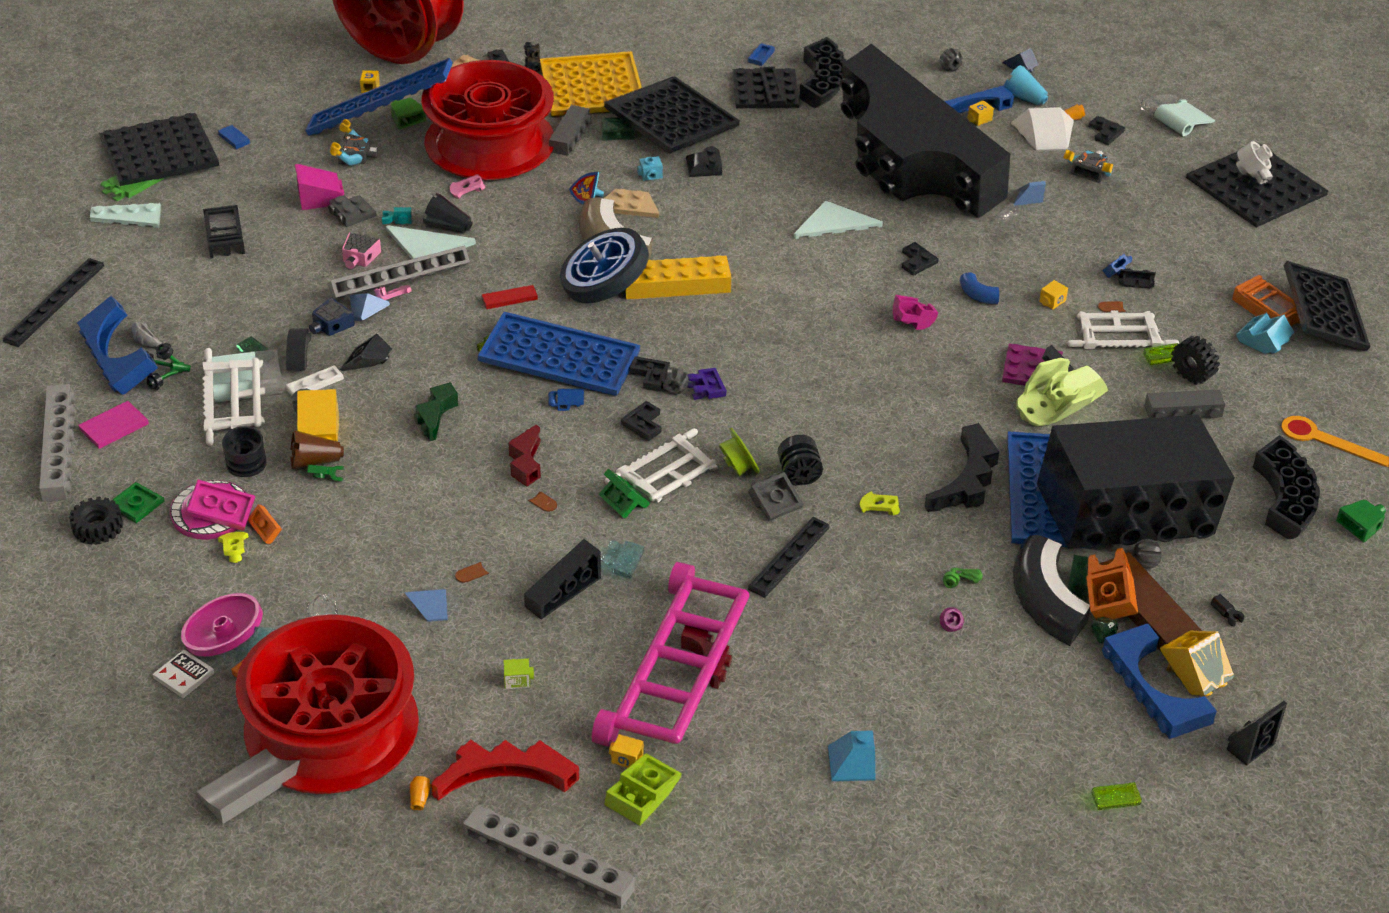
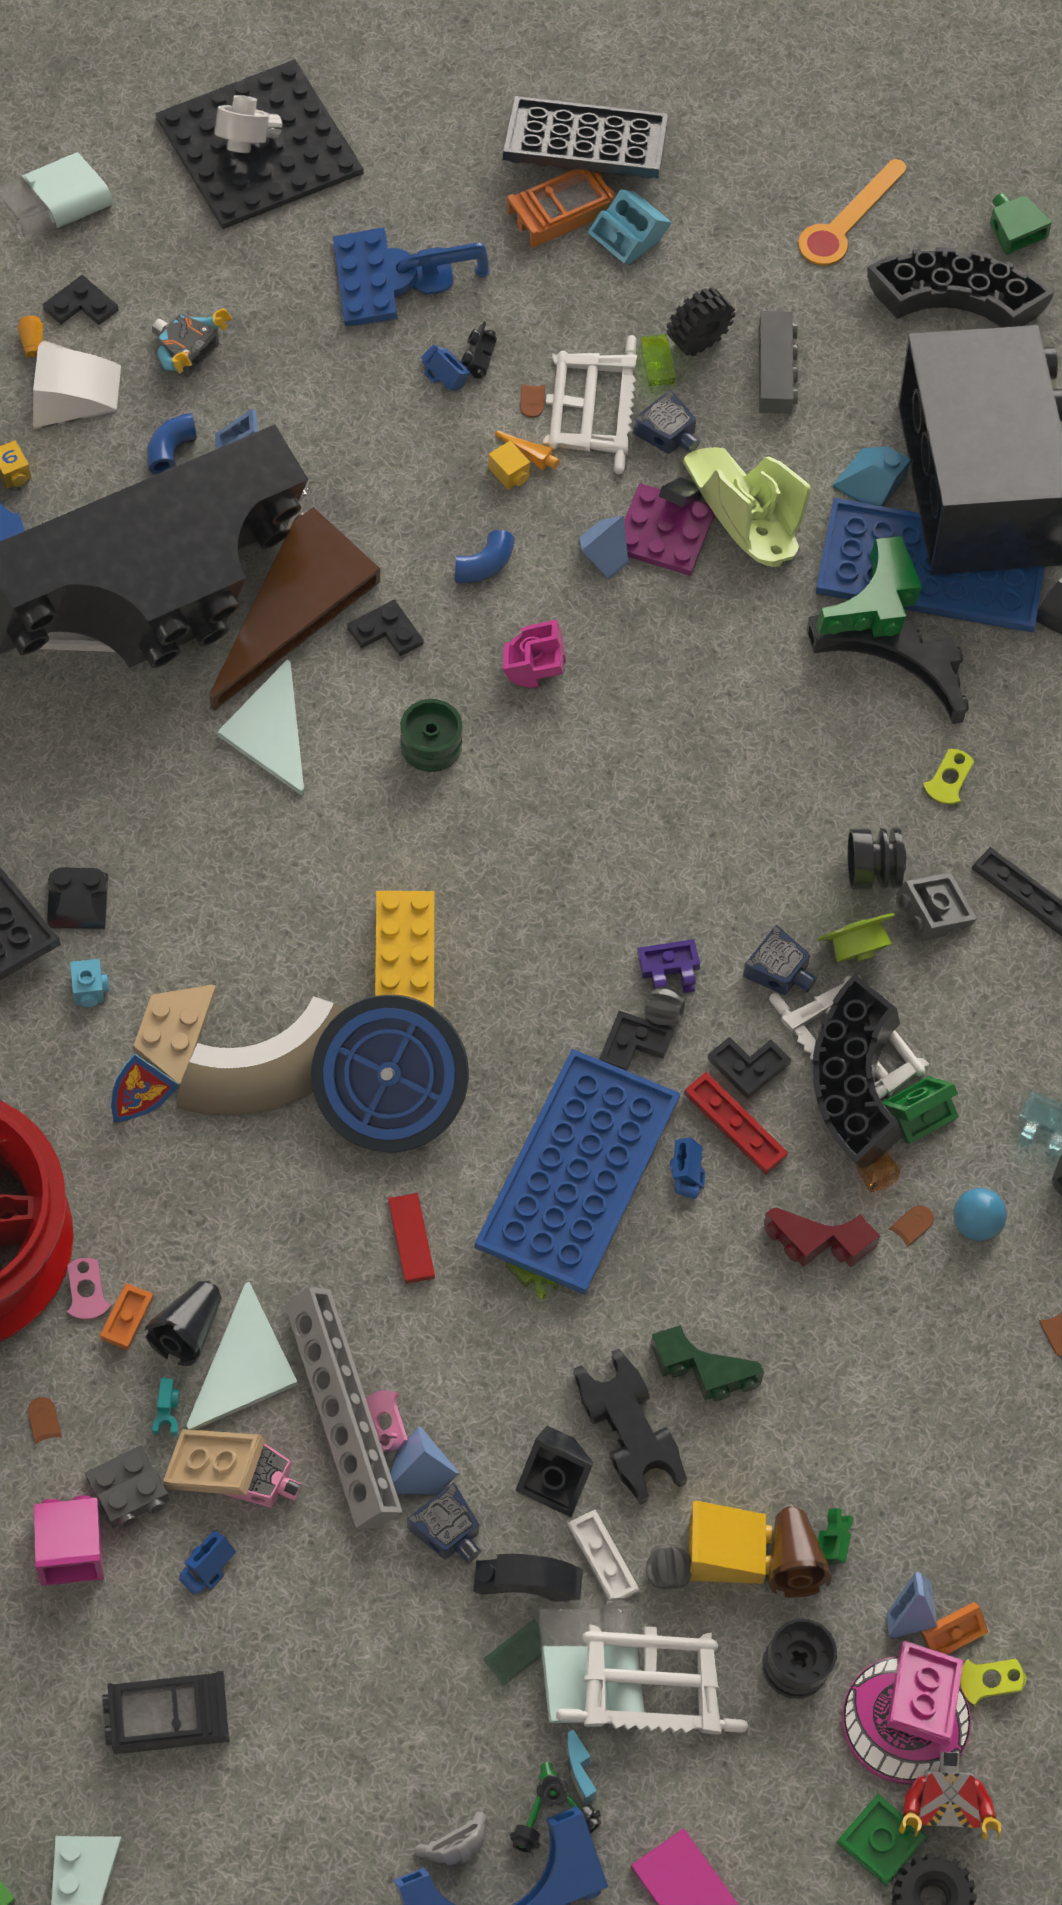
camera: 85 degrees left, 20 degrees up
none -> dark orange piece [28,1397,62,1445]
none -> orange plate [100,1283,154,1351]
none -> blue cylinder [147,413,197,474]
none -> tan tile [162,1429,265,1496]
none -> blue piece [178,1531,236,1595]
none -> reddish brown slope [210,507,380,711]
none -> blue plate [333,227,490,326]
none -> dark green wheel [400,699,463,772]
none -> light orange piece [495,431,560,470]
none -> medium azure slope [566,1730,597,1805]
none -> black piece [573,1348,687,1505]
none -> medium blue slope [579,515,630,578]
none -> torso [633,389,700,454]
none -> red plate [684,1072,788,1175]
none -> torso [743,925,817,995]
none -> black brick [813,974,902,1168]
none -> green arch [816,536,922,637]
none -> clear orange slope [857,1152,901,1192]
none -> medium blue slope [886,1572,938,1638]
none -> torso [899,1752,1002,1841]
none -> dark azure piece [953,1188,1007,1241]

